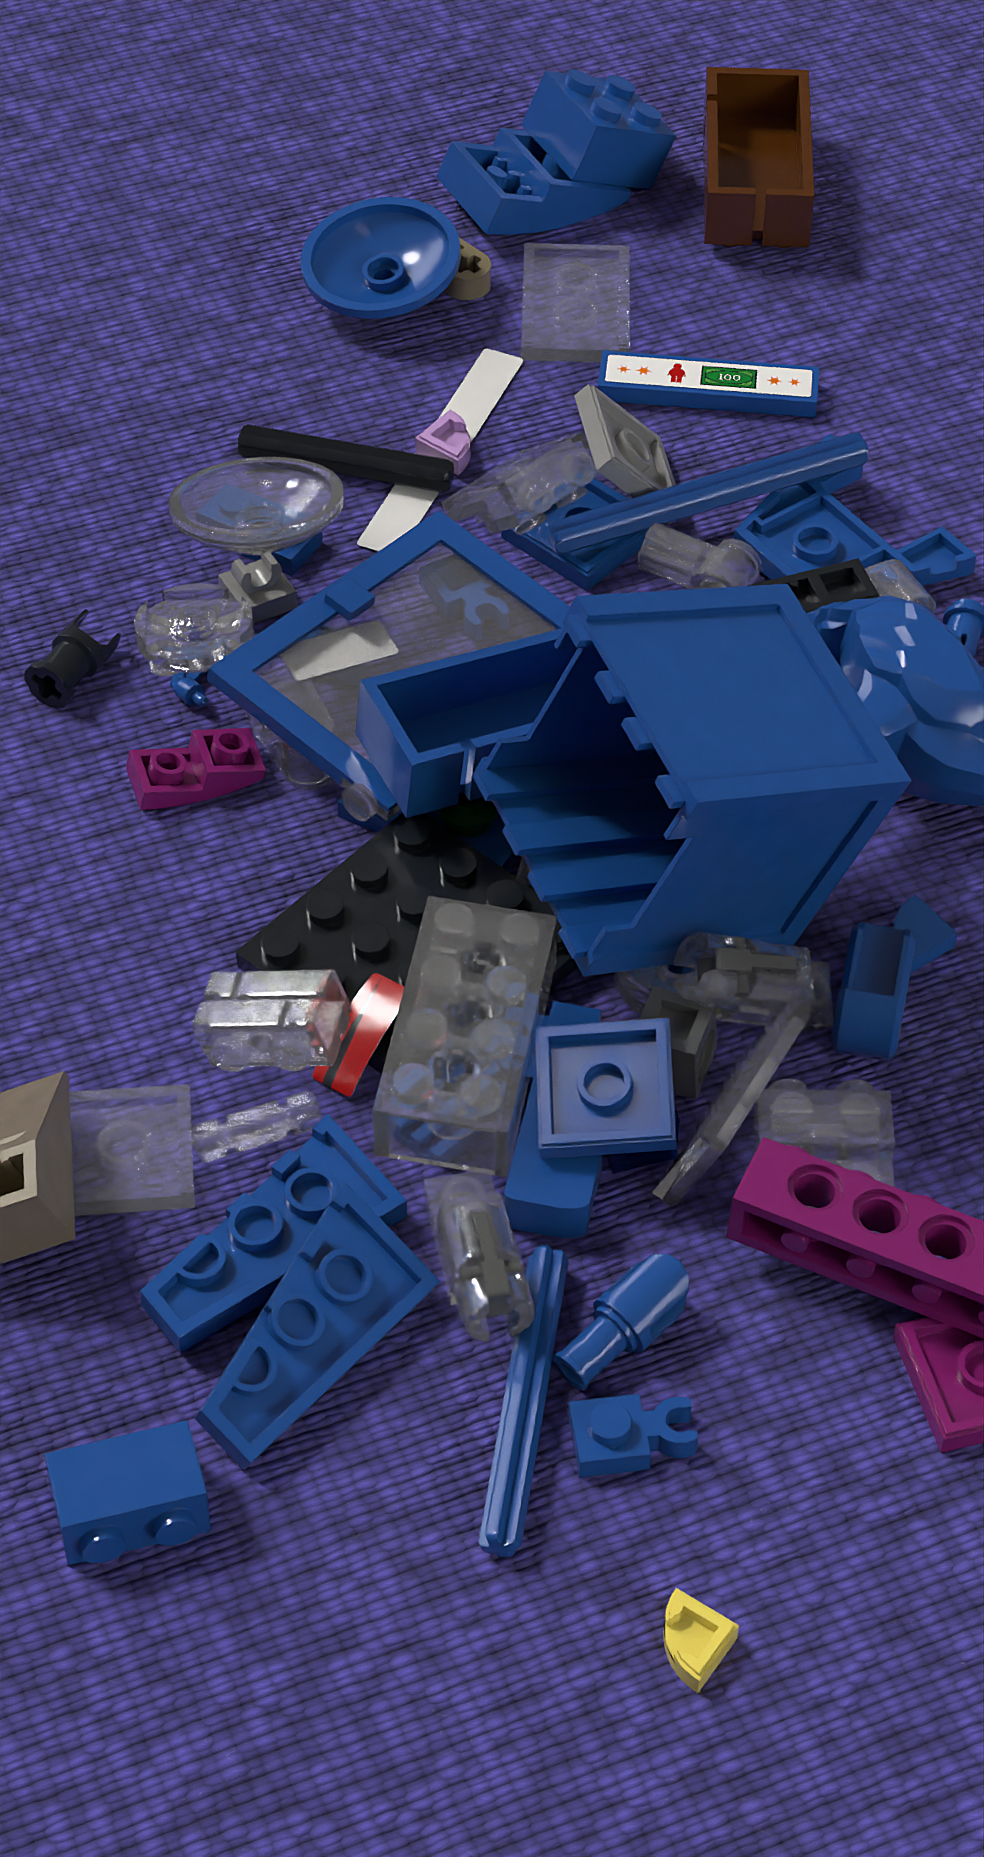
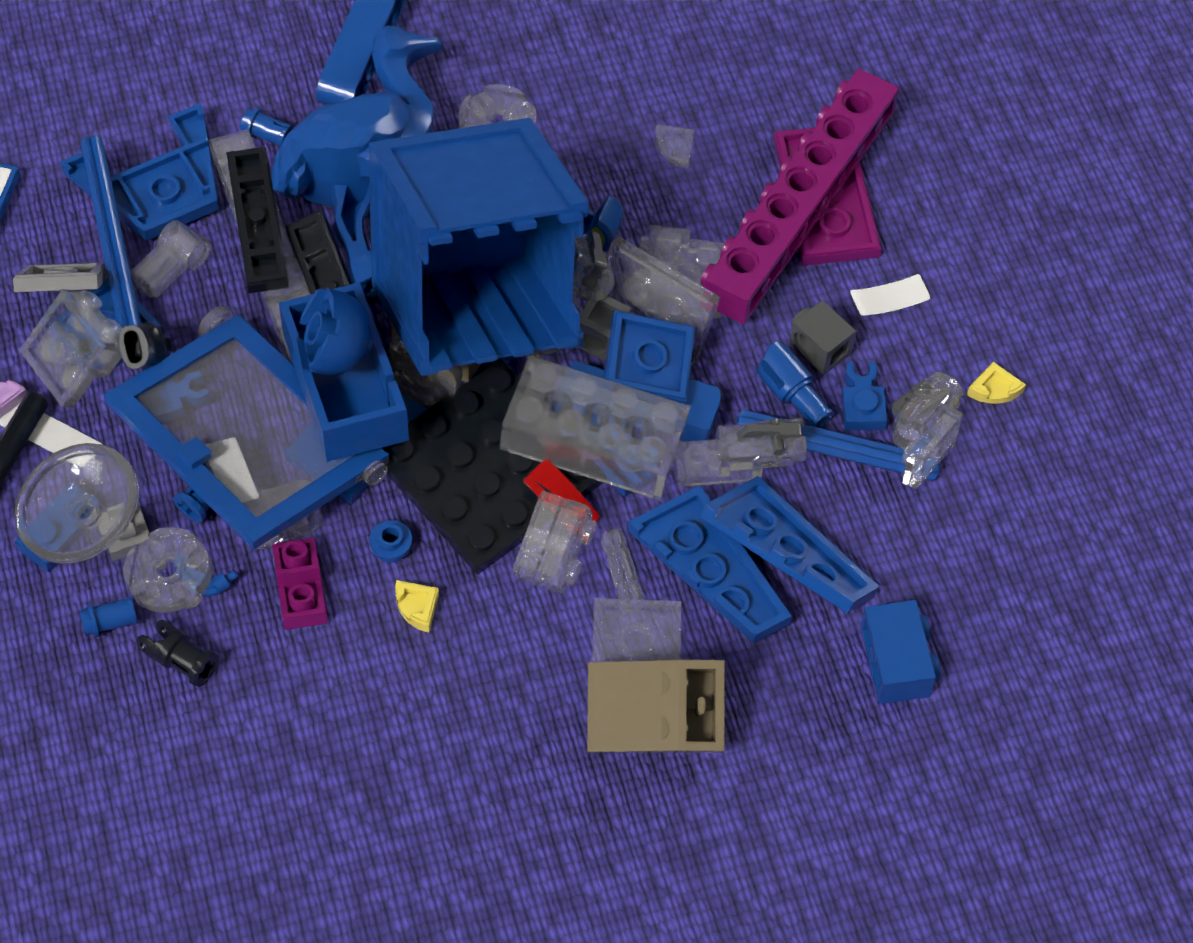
camera: 85 degrees left, 10 degrees up
none -> blue pin [79,597,137,638]
none -> black piece [119,322,172,370]
none -> blue cylinder [295,287,374,376]
none -> blue plate [369,520,412,562]
none -> light yellow tile [395,580,439,633]
none -> dark grey brick [789,300,857,375]
none -> white sticker [850,274,930,316]
none -> clear plate [891,372,964,489]

